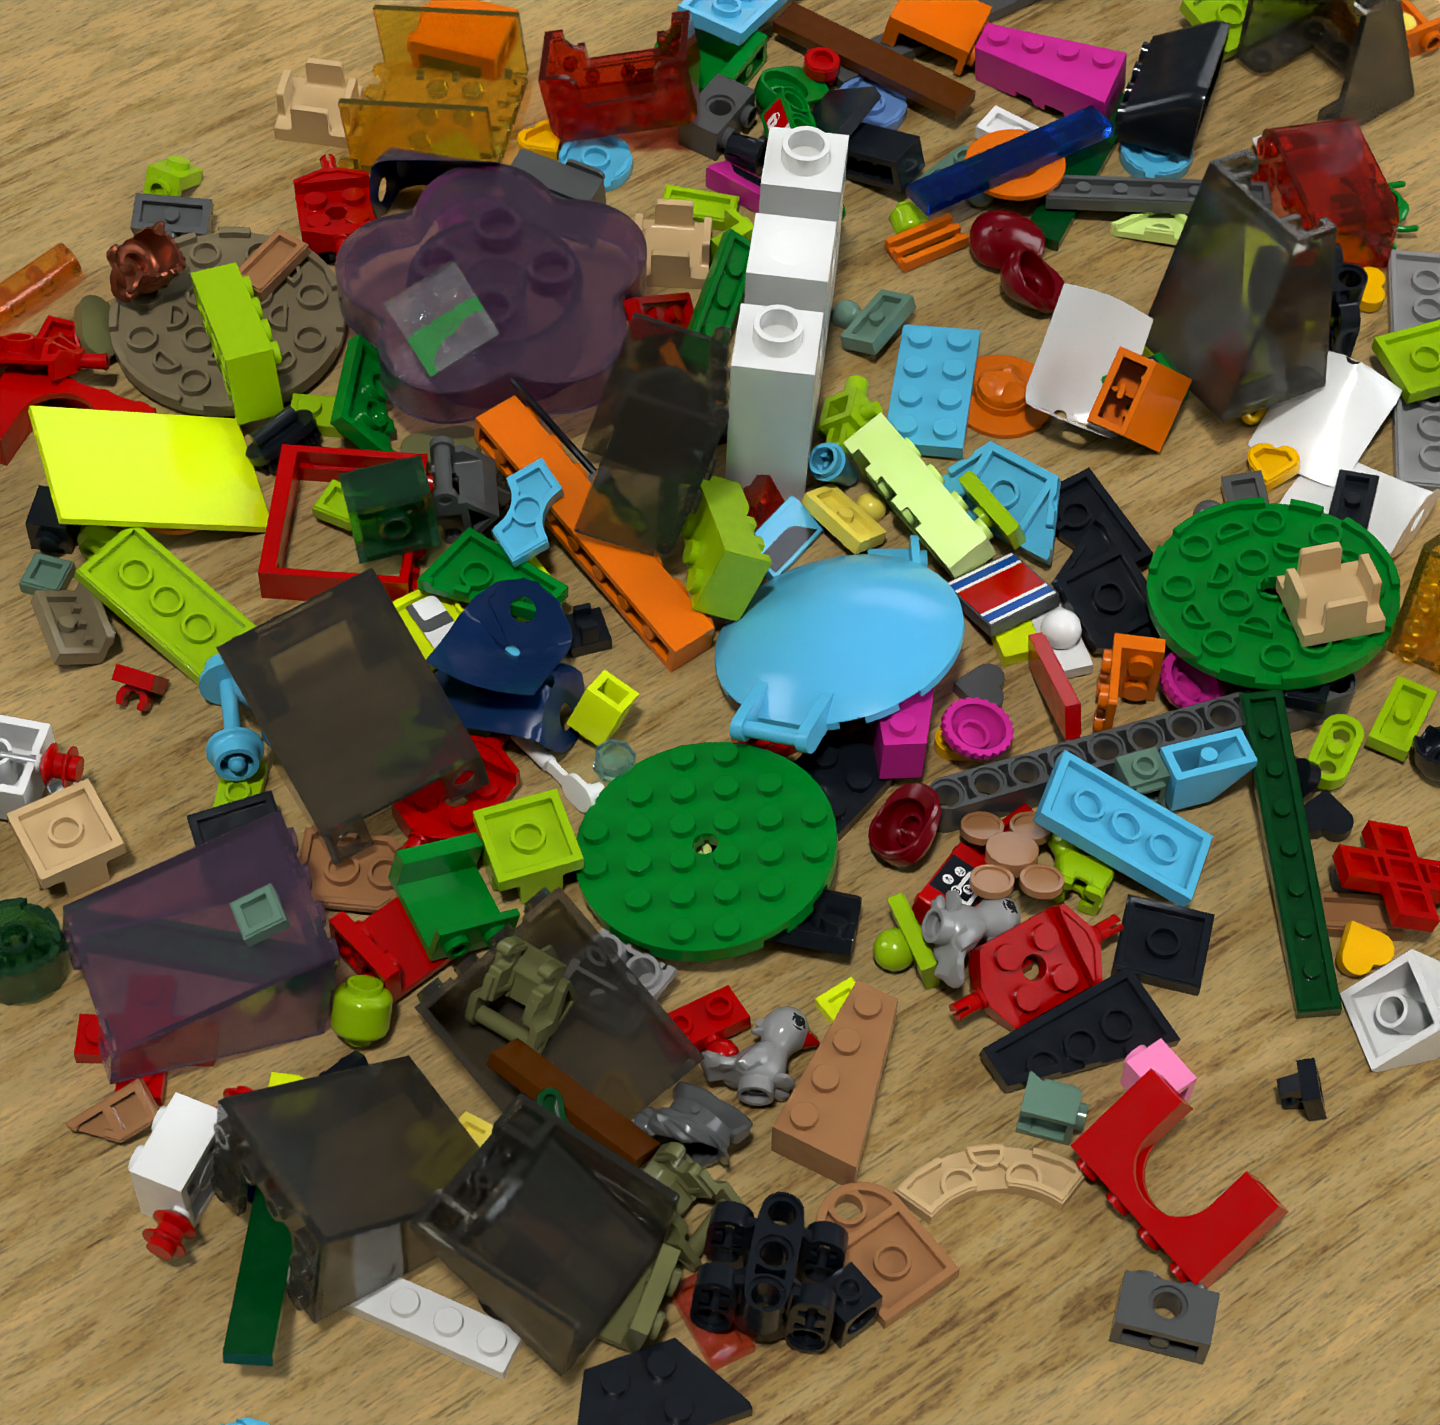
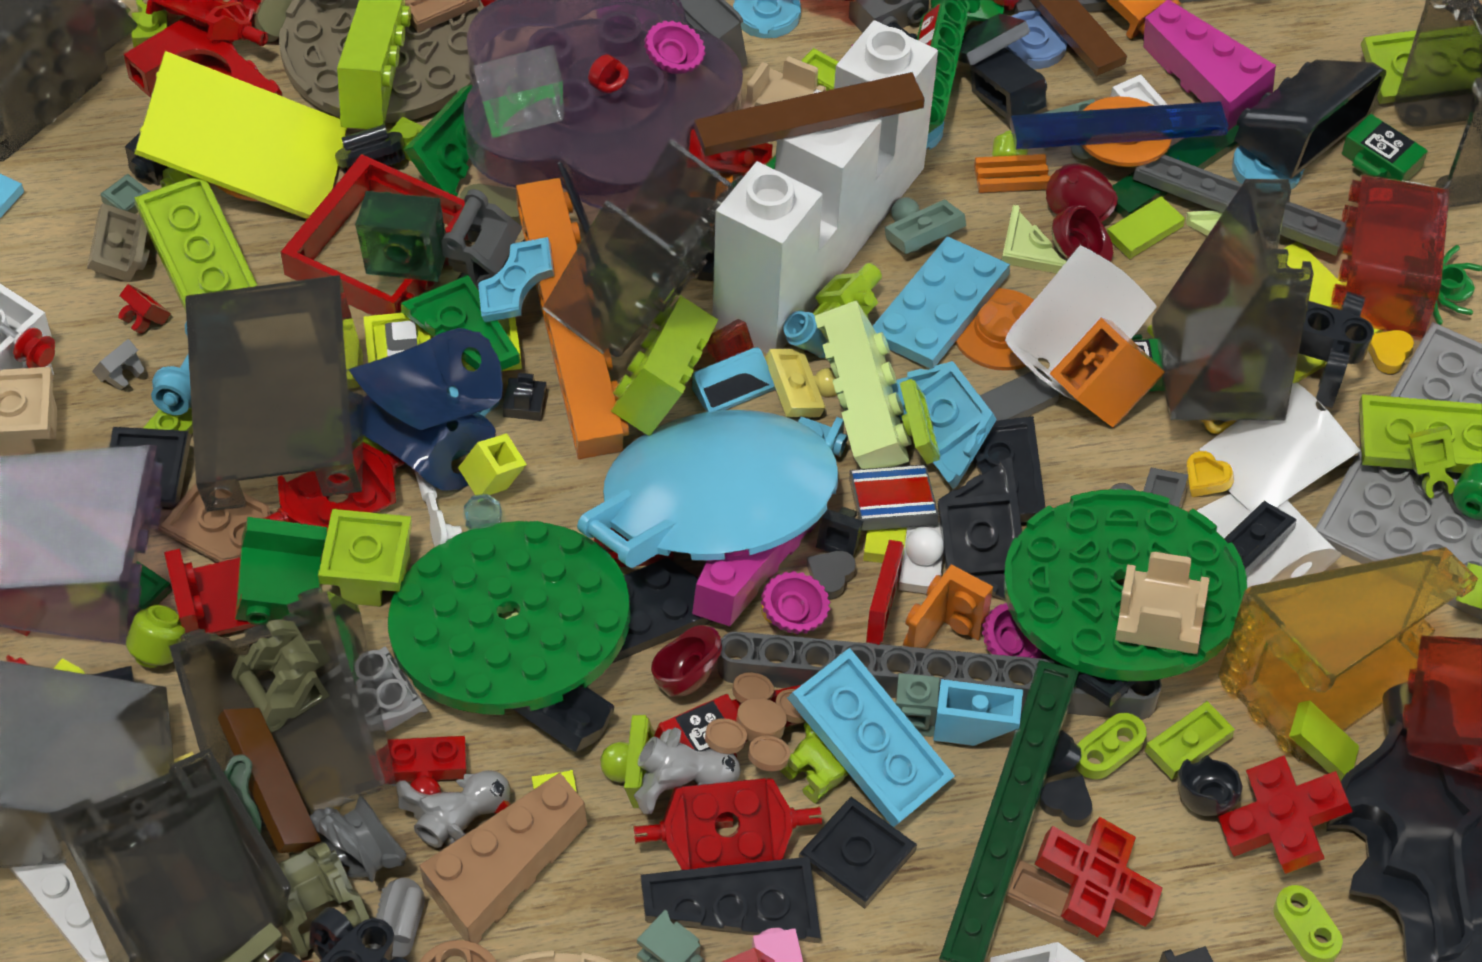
camera: 25 degrees right, 0 degrees up
sand green tile [229,883,291,947] -> none
yellow tile [1336,920,1394,977] -> none
none -> light grey tile [92,339,144,390]
none -> light grey piece [368,878,425,959]
none -> red tile [588,54,629,93]
none -> dark pink hat [644,21,705,74]
none -> reddish brown tile [694,72,925,156]
none -> black tile [816,506,864,558]
none -> dark grey tile [980,368,1060,421]
none -> yellowish green tile [1002,205,1067,273]
none -> lime tile [1107,196,1185,259]
none -> green piece [1341,114,1428,181]

